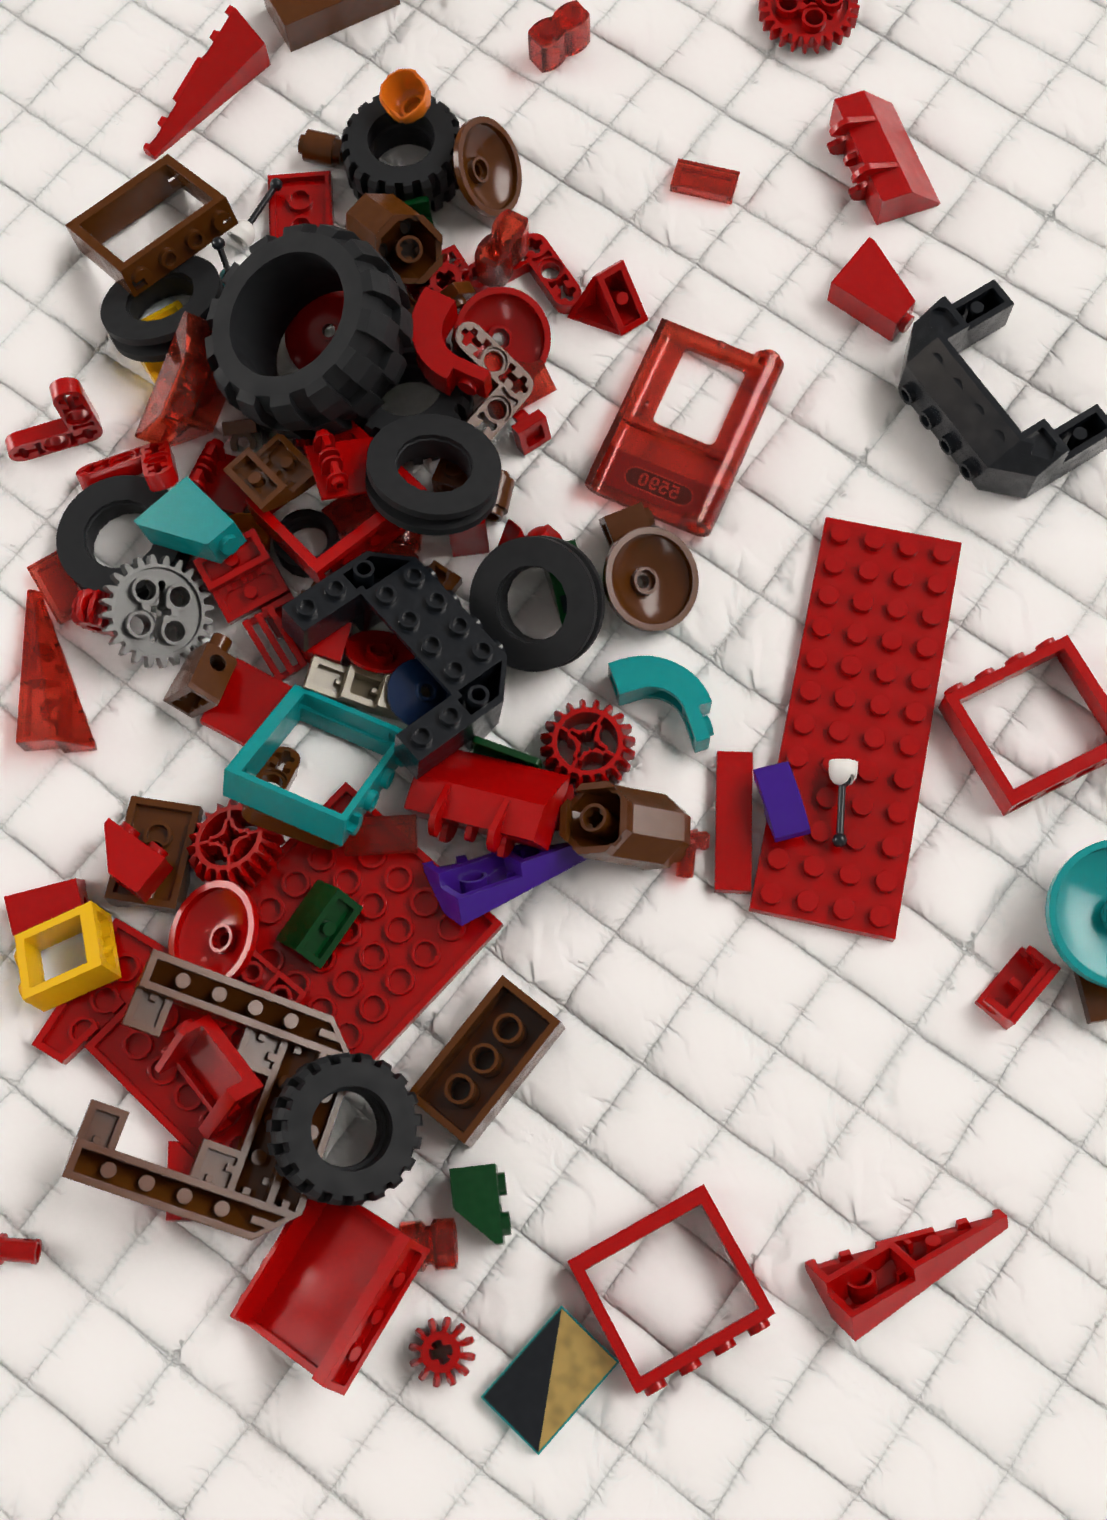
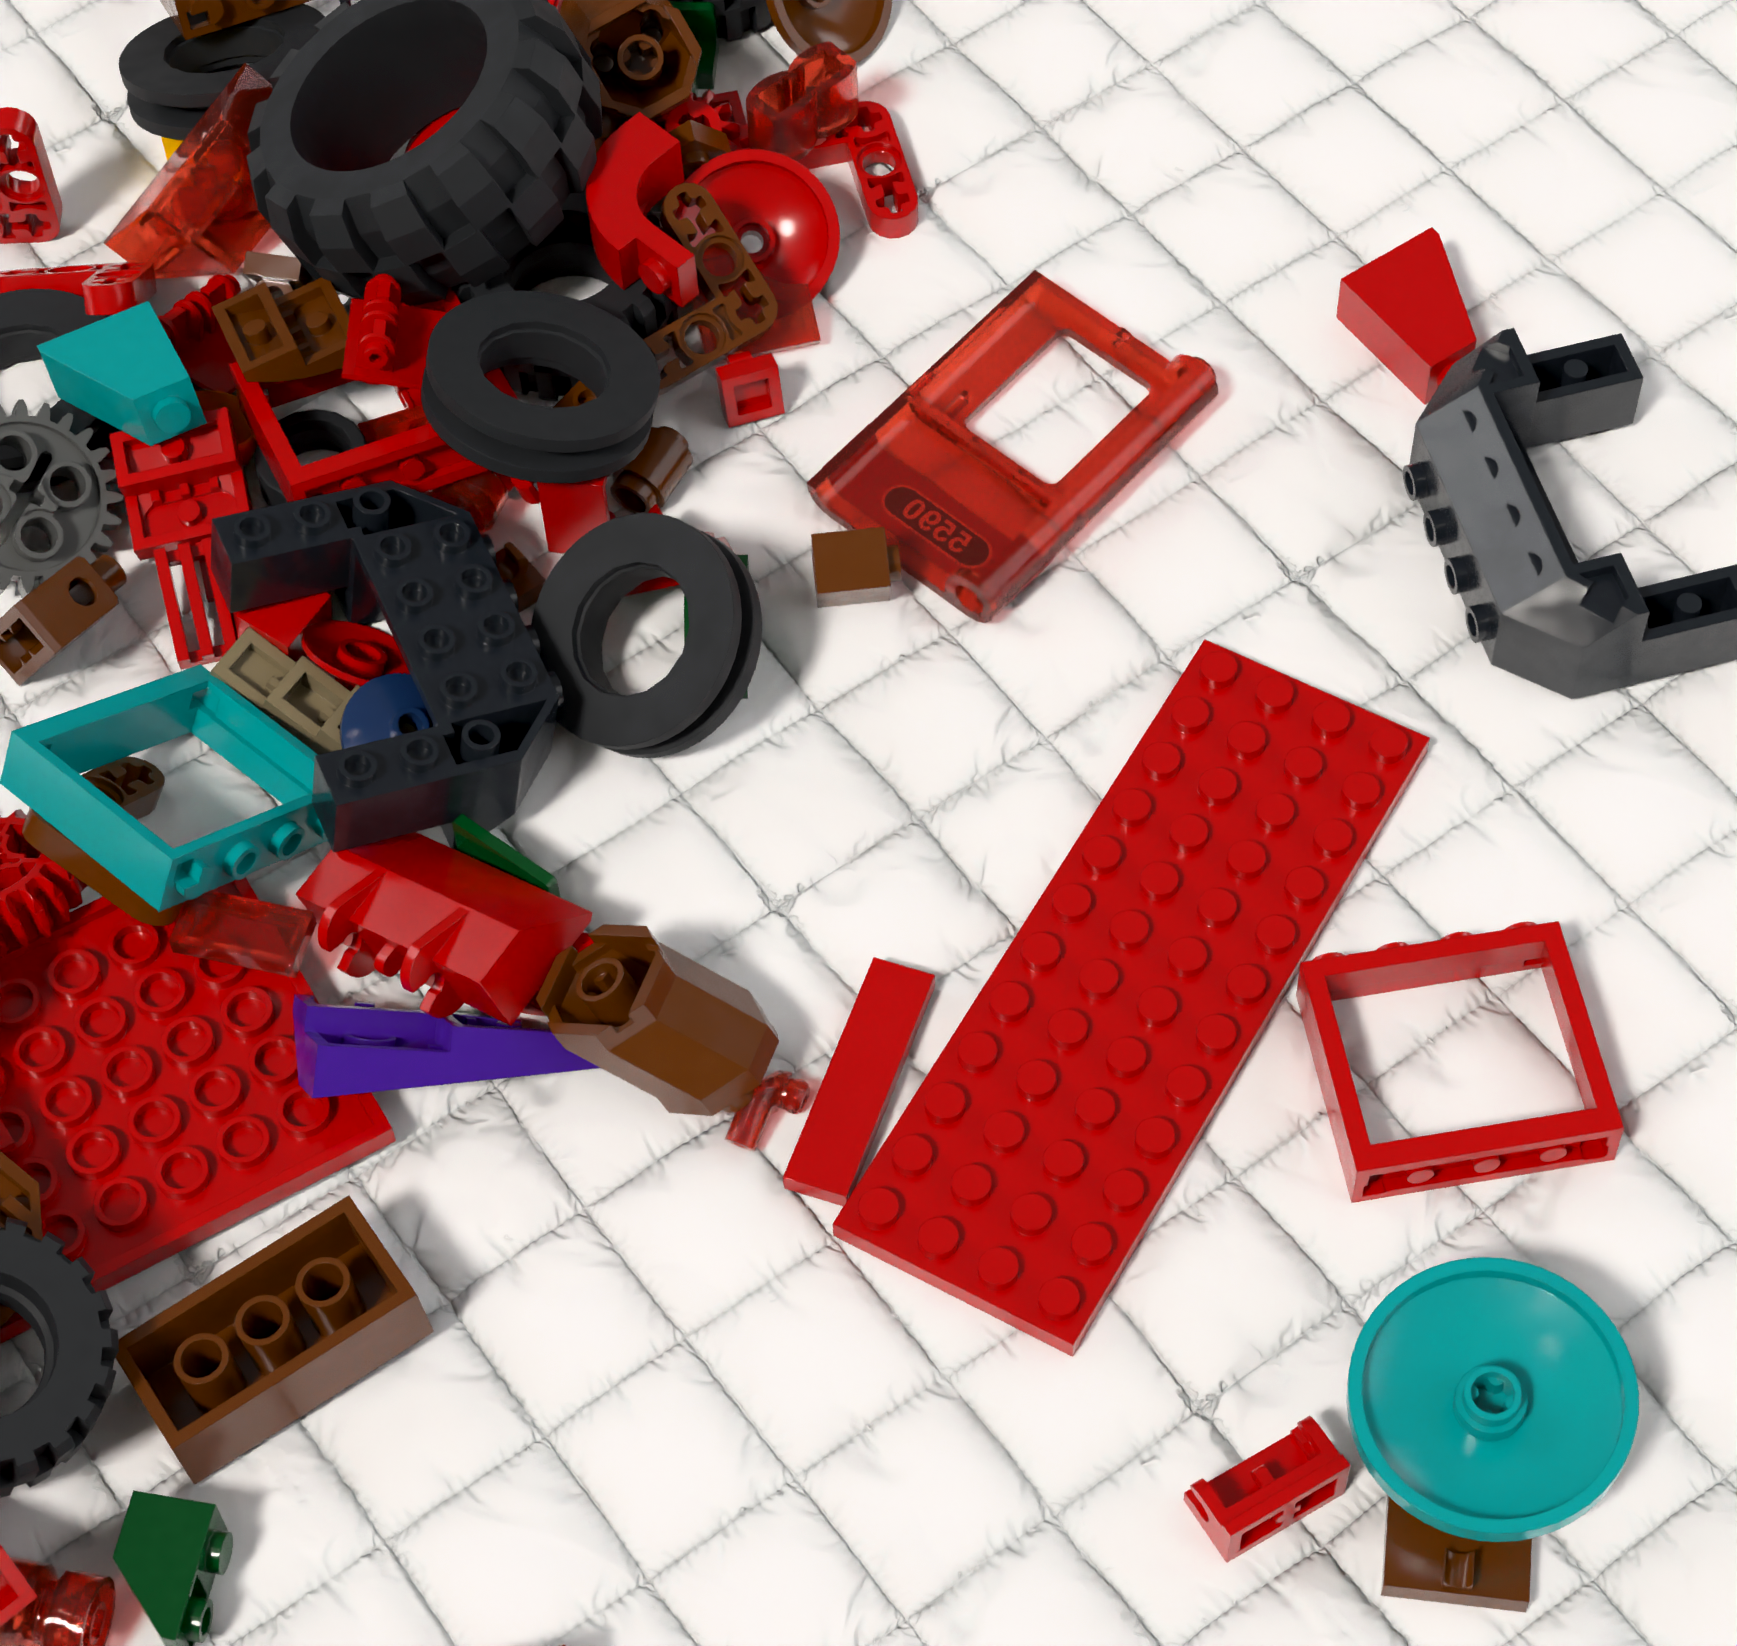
camera: 15 degrees right, 15 degrees down
red slope [200,658,292,746] -> none
dark green panel [276,880,363,969] -> none
red gear [540,699,636,793] -> none
red slope [567,260,648,336] -> none
reddish brown dish [603,527,699,632] -> none
teal arch [608,656,714,753] -> none
clear red tile [670,158,740,205] -> none
dark purple slope [753,761,811,842] -> none
red piece [827,90,941,225] -> none
hinge [828,759,858,848] -> none

